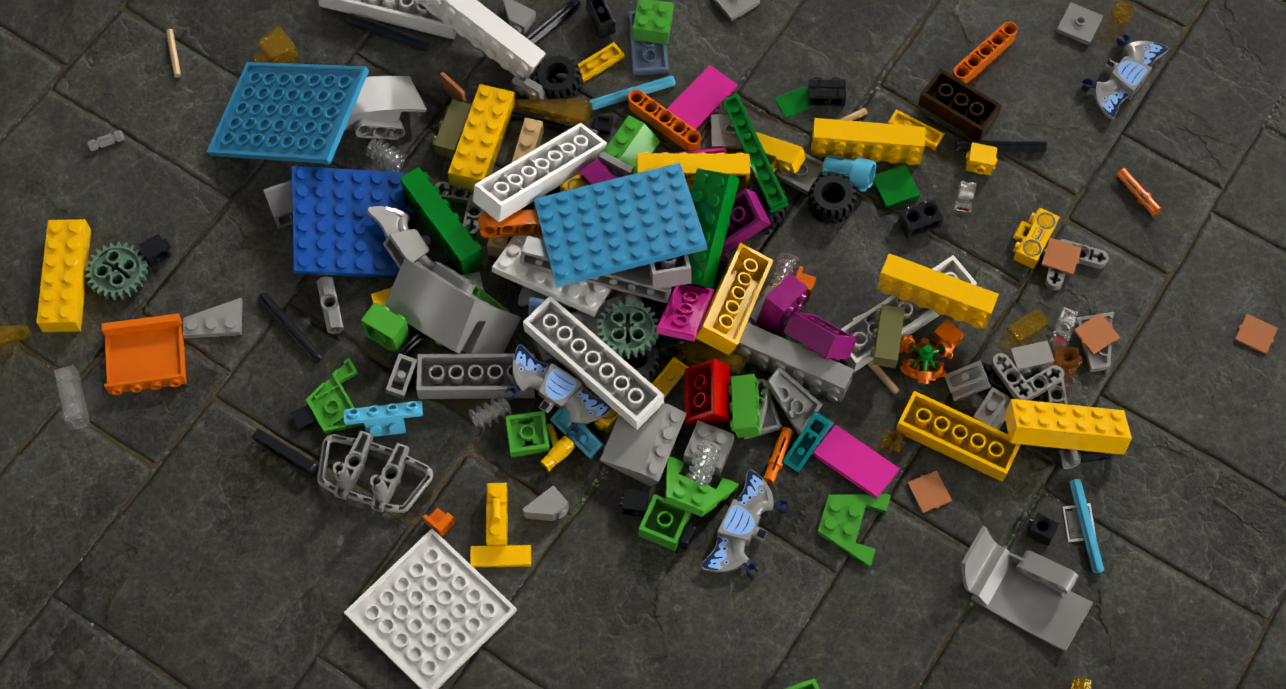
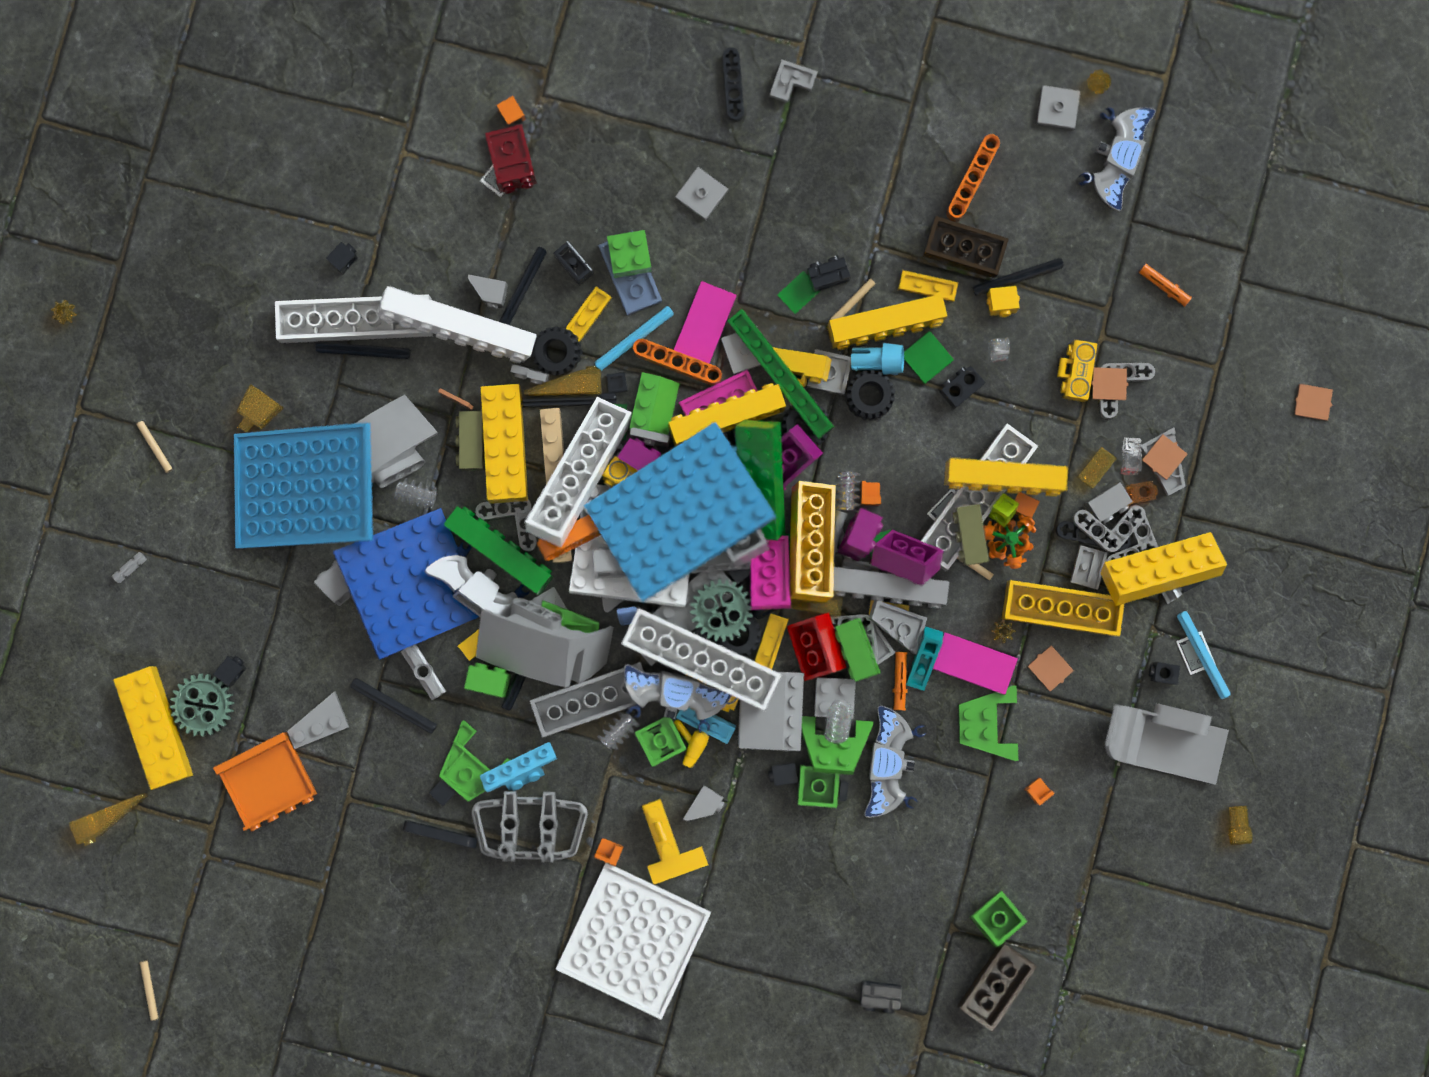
camera: 20 degrees left, 20 degrees up
clear brick [54,365,90,430] -> none
light grey brick [385,353,417,400] -> none
light grey plate [944,360,991,402] -> none
none -> lime brick [989,493,1019,527]
none -> orange panel [1024,777,1055,806]

